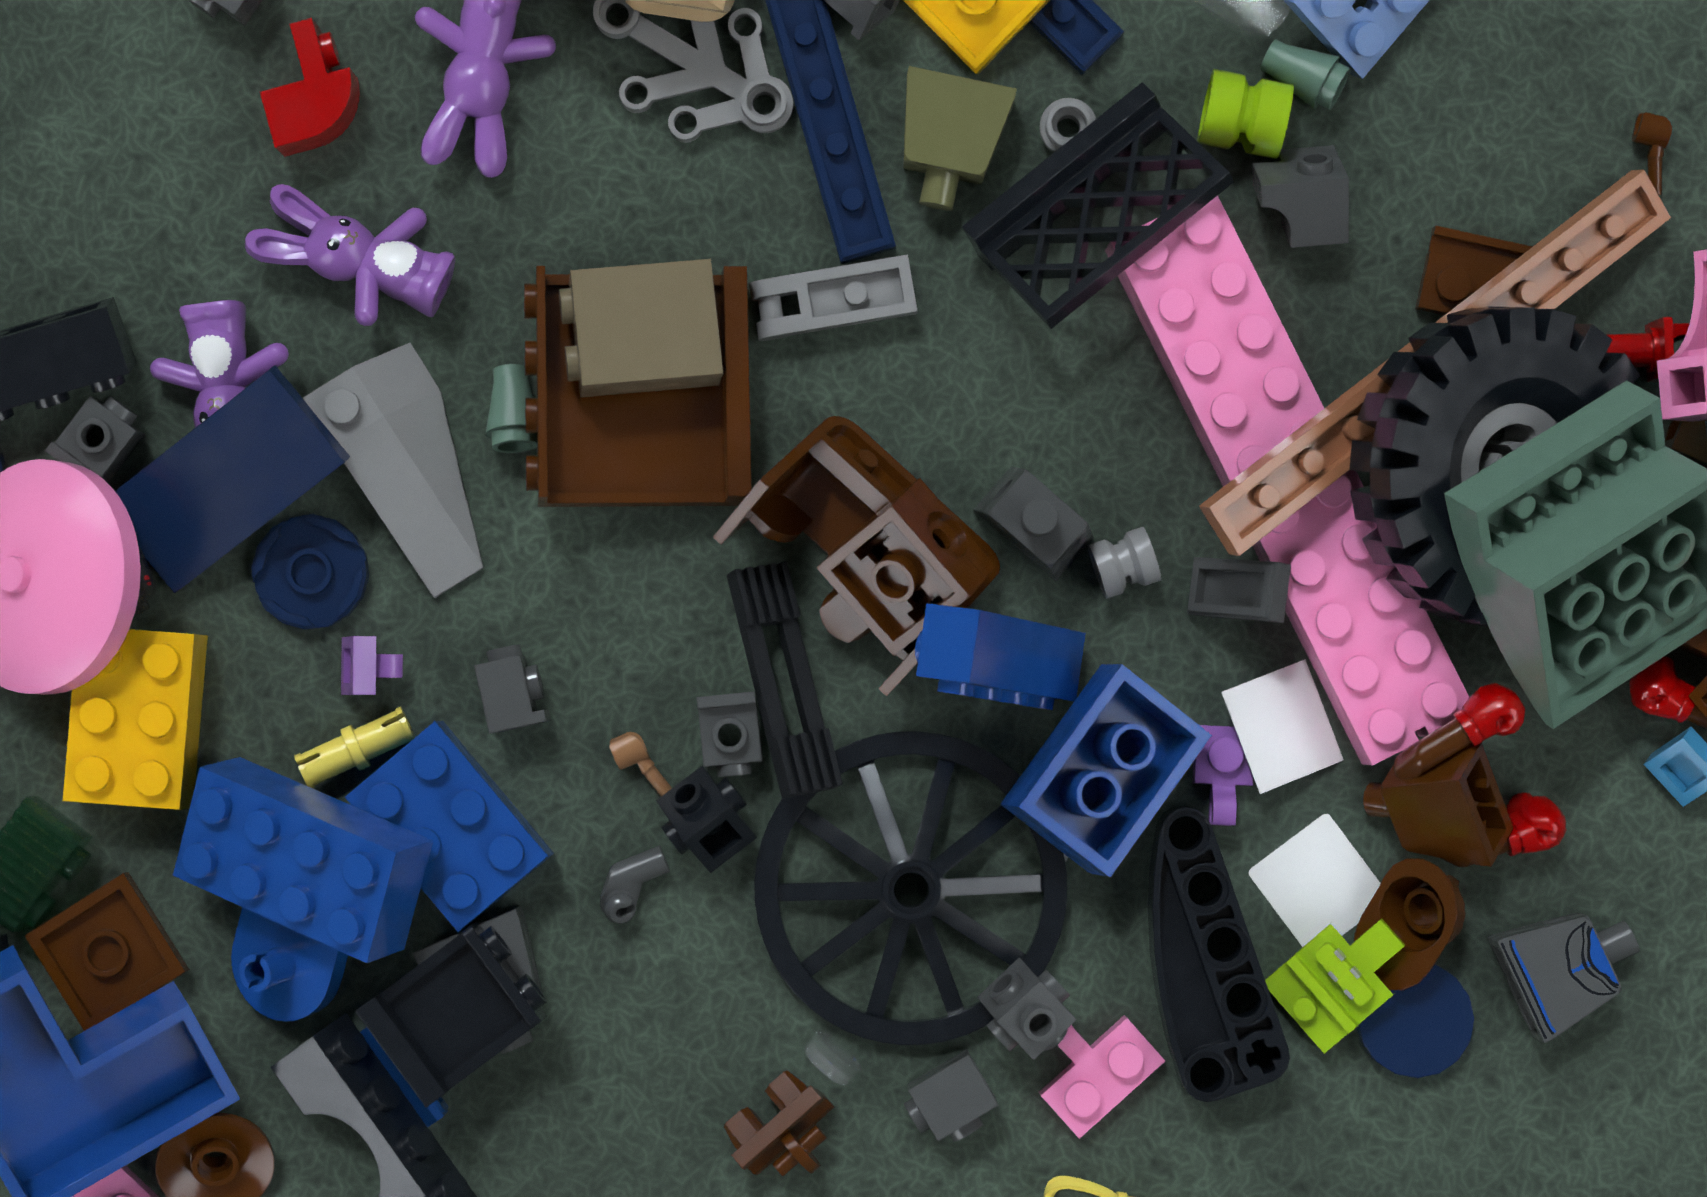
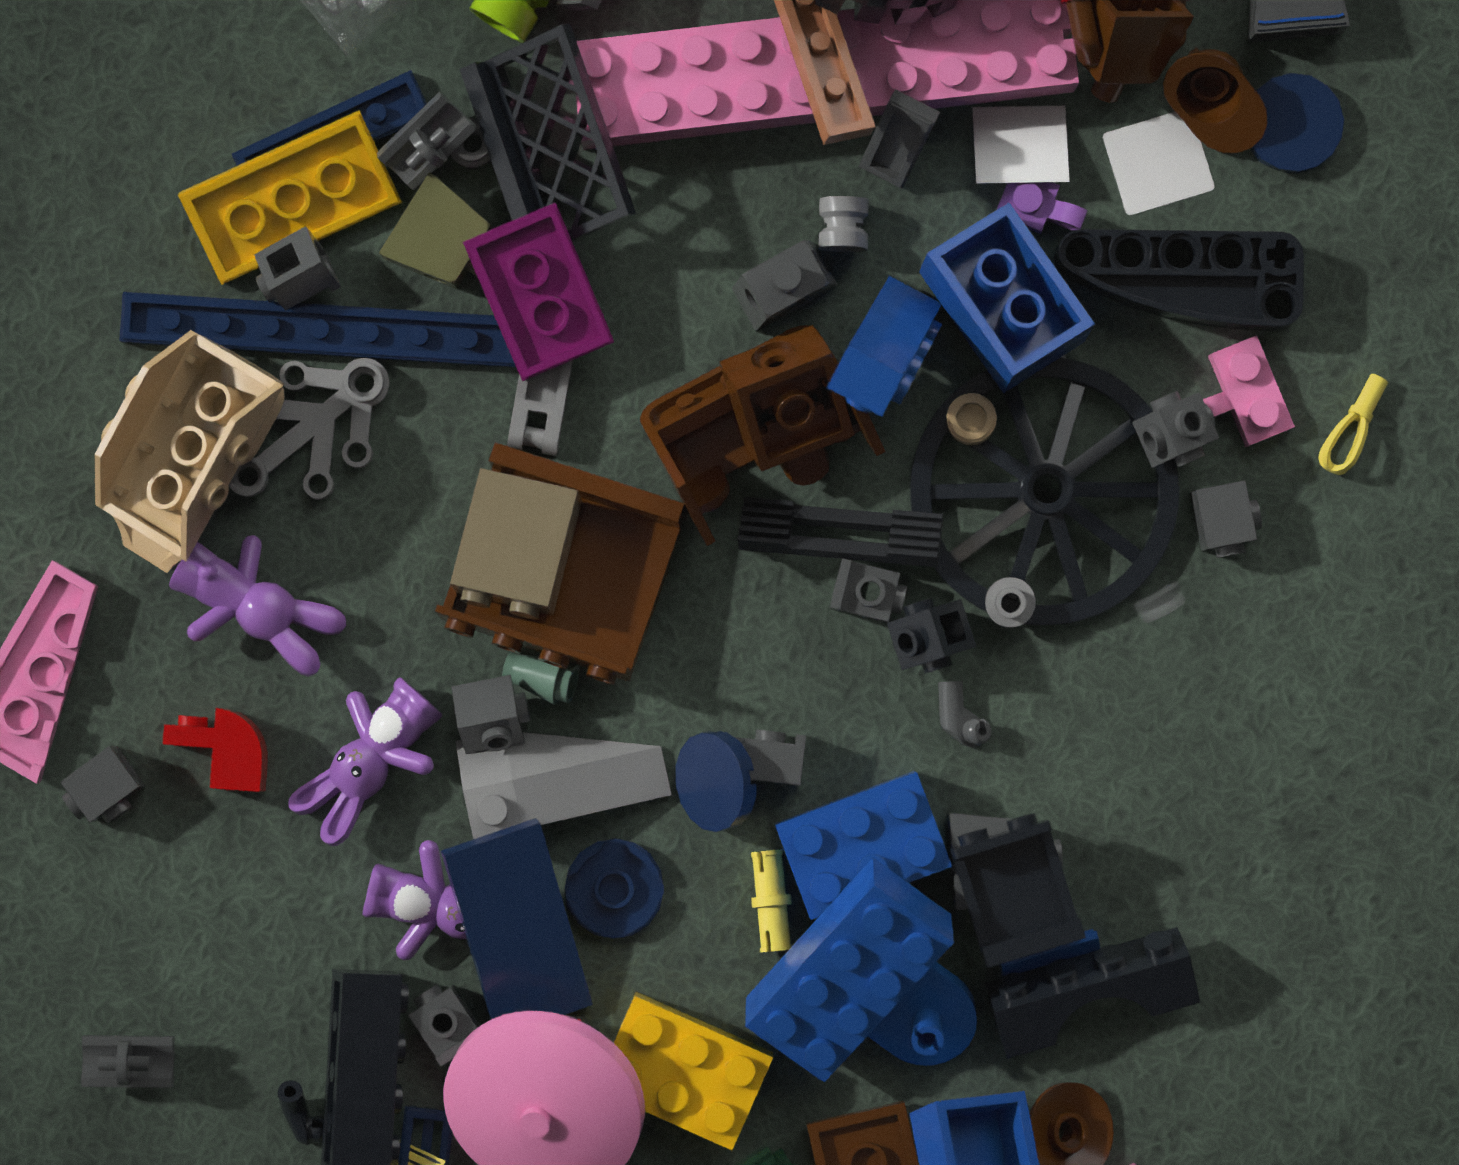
camera: 70 degrees left, 0 degrees up
medium lavender tile [341,636,403,695] -> none
medium nougat hand [609,732,672,797] -> none
reddish brown hips [724,1070,835,1176] -> none
lime piece [1265,918,1405,1054] -> none
none -> dark grey hips [377,91,476,190]
none -> dark grey brick [451,675,531,754]
none -> magenta tile [463,203,614,381]
none -> dark blue tile [675,731,756,832]
none -> tan tile [947,393,997,445]
none -> light grey plate [985,577,1036,627]

